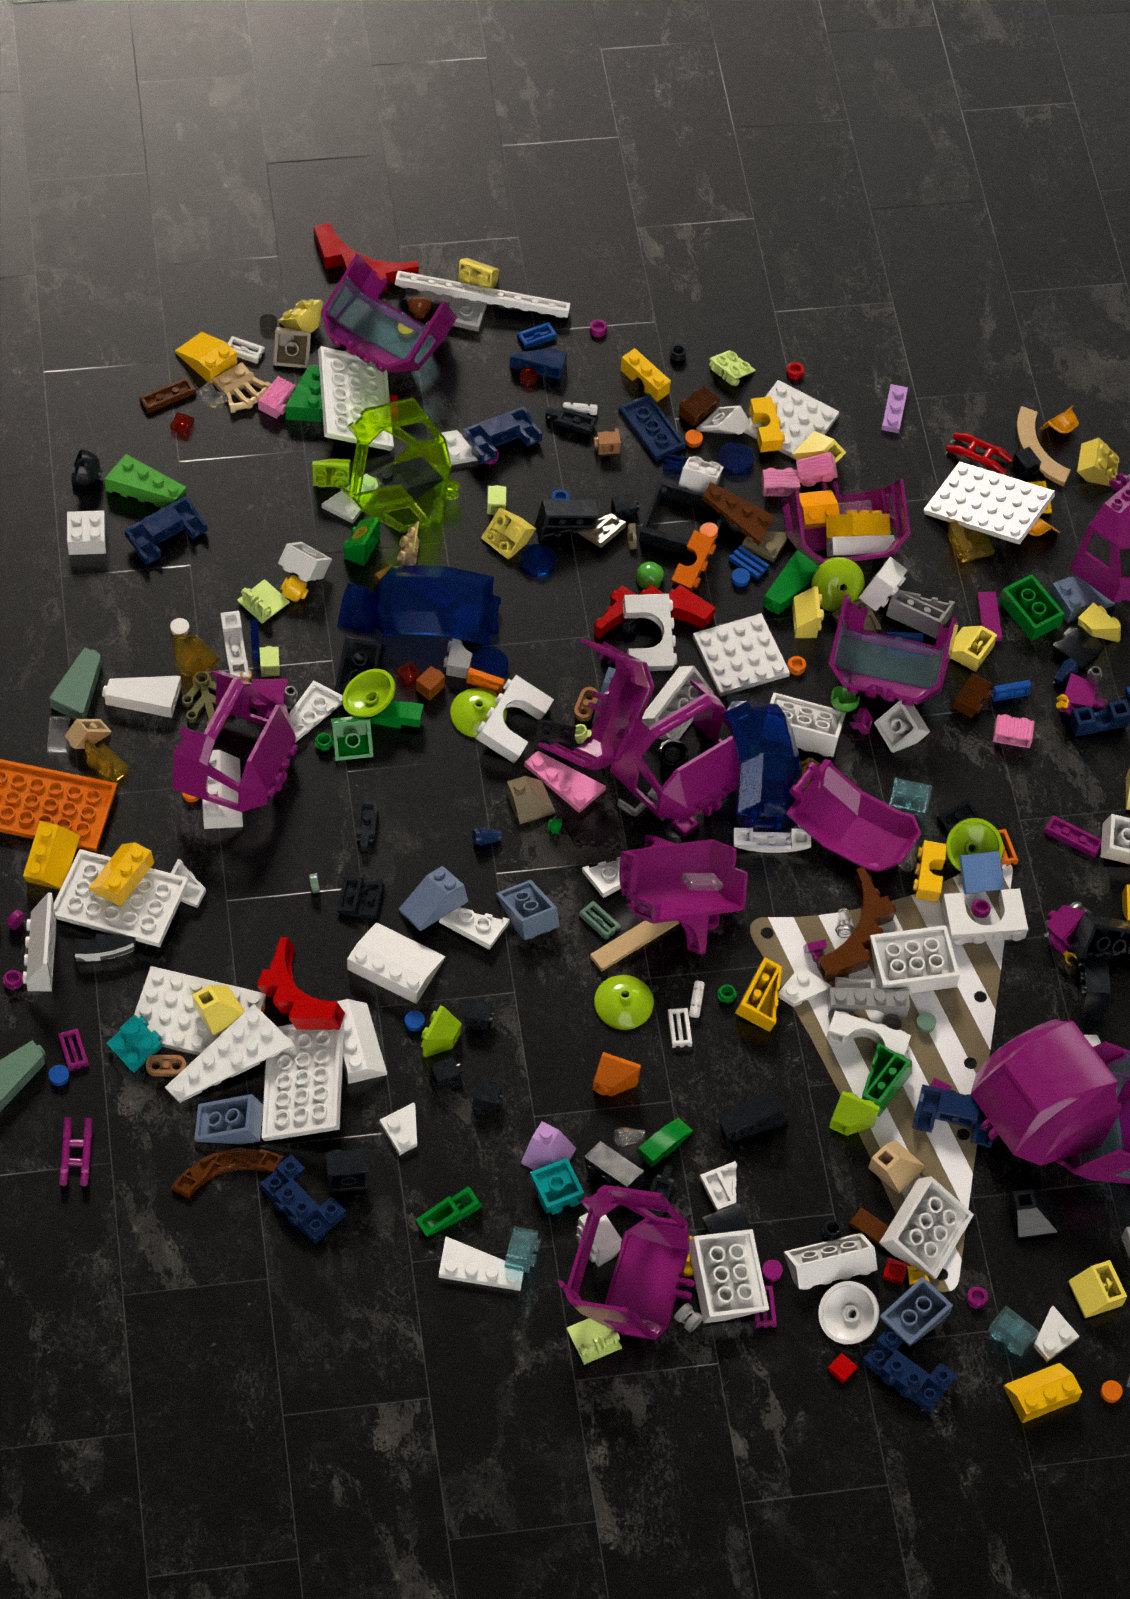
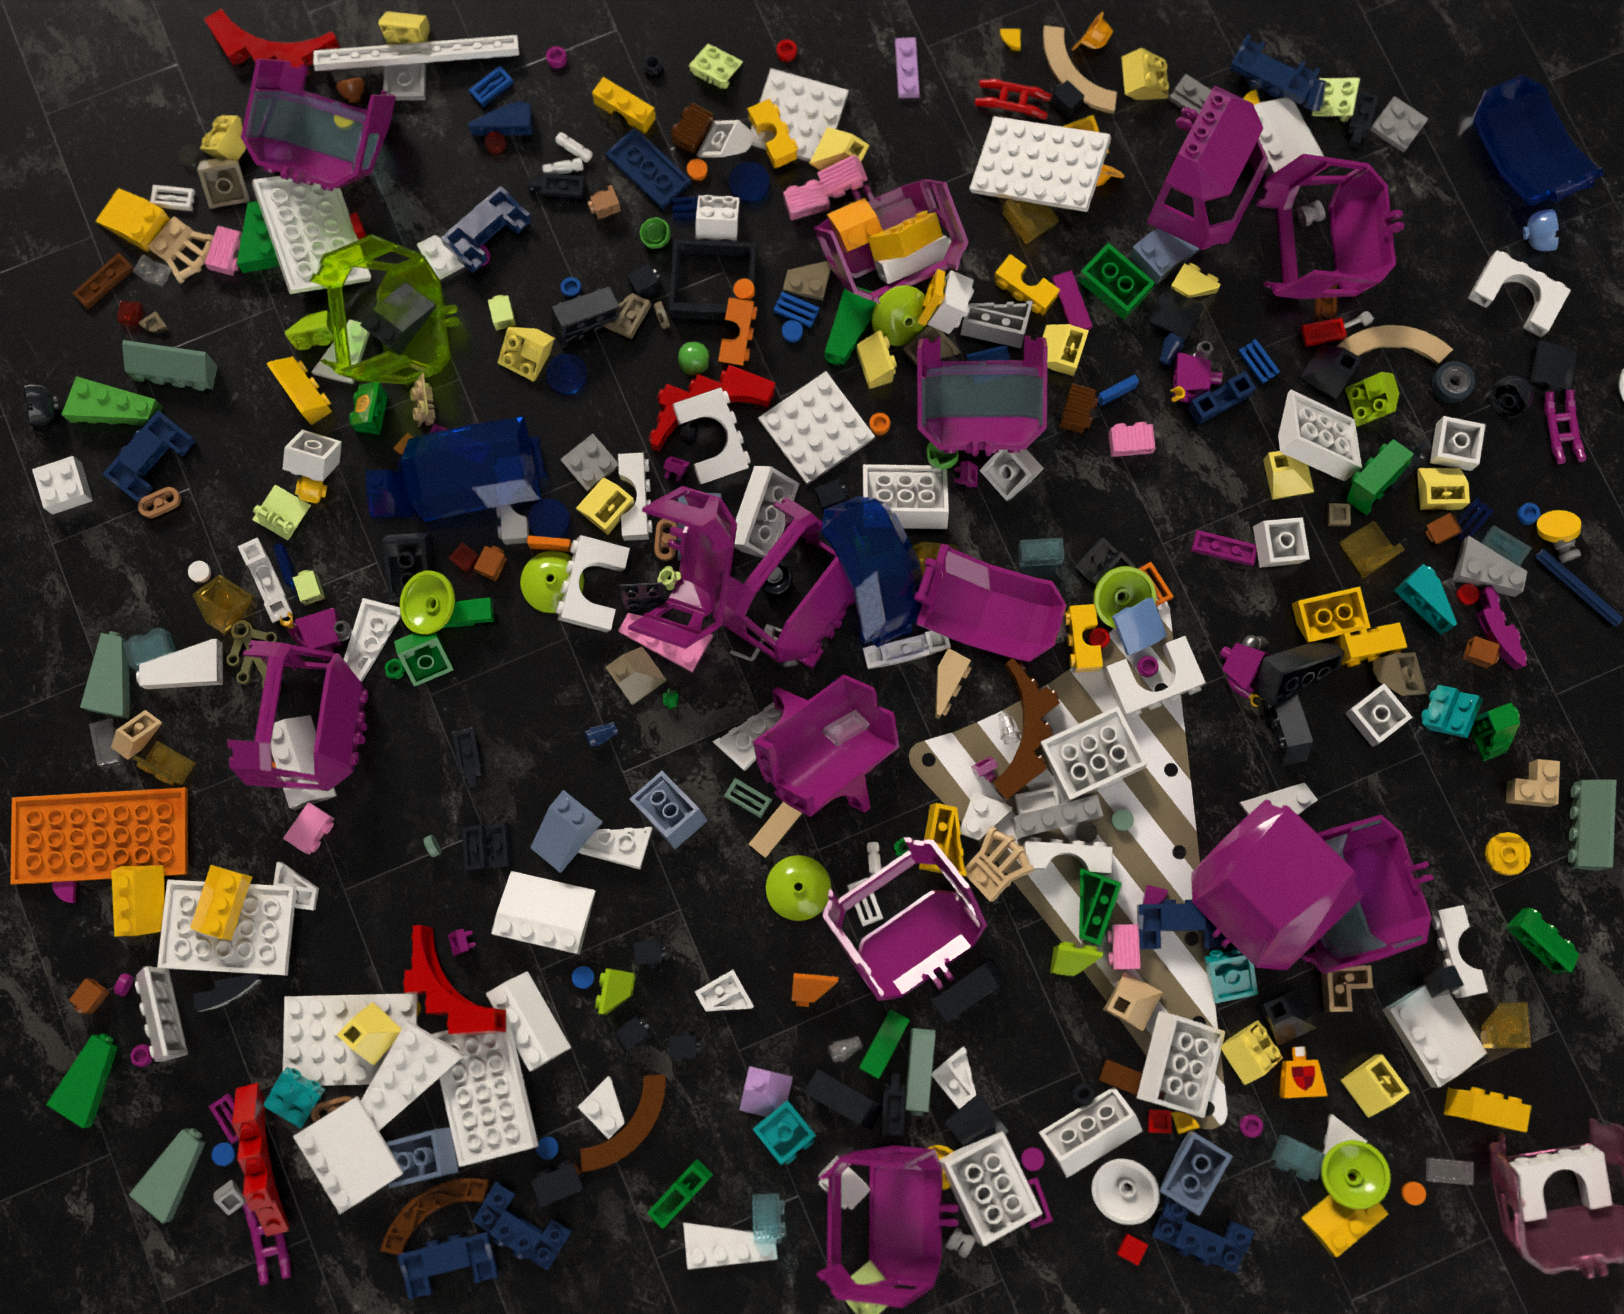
camera: 10 degrees left, 20 degrees up
reddish brown wing [702,482,775,546] -> none
none -> sand green slope [122,340,218,391]
none -> clear light blue brick [123,628,176,670]
none -> medium nougat plate [138,487,181,518]
none -> dark tan tile [139,311,169,333]
none -> light grey slope [214,1180,246,1216]
none -> red arch [232,1083,289,1237]
none -> yellow slope [267,357,332,425]
none -> bright pink brick [283,802,335,855]
none -> white slope [293,1096,404,1214]
none -> dark blue bracket [398,1232,499,1300]
none -> magenta tile [448,929,476,956]
none -> blue tile [536,1136,559,1160]
none -> white axle [555,132,592,162]
none -> light grey plate [560,434,619,493]
none -> light yellow slope [576,477,635,536]
none -> reddish brown tile [581,1074,666,1172]
none -> white arch [618,453,653,541]
none -> bright green hair [639,217,671,249]
none -> white wing [695,970,754,1011]
none -> magenta windscreen [823,837,987,1001]
none -> sand green slope [905,1028,935,1116]
none -> yellow wing [918,269,947,326]
none -> tan slope [935,648,972,719]
none -> tan plate [965,827,1035,902]
none -> yellow arch [994,254,1060,315]
none -> yellow tile [1000,29,1020,51]
none -> red tile [1088,628,1110,649]
none -> bright pink brick [1106,924,1141,970]
none -> teal plate [1204,946,1258,1003]
none -> light yellow slope [1220,1020,1283,1085]
none -> light orange torso [1279,1047,1327,1098]
none -> tan brick [1321,966,1373,1012]
none -> lime dish [1321,1140,1390,1209]

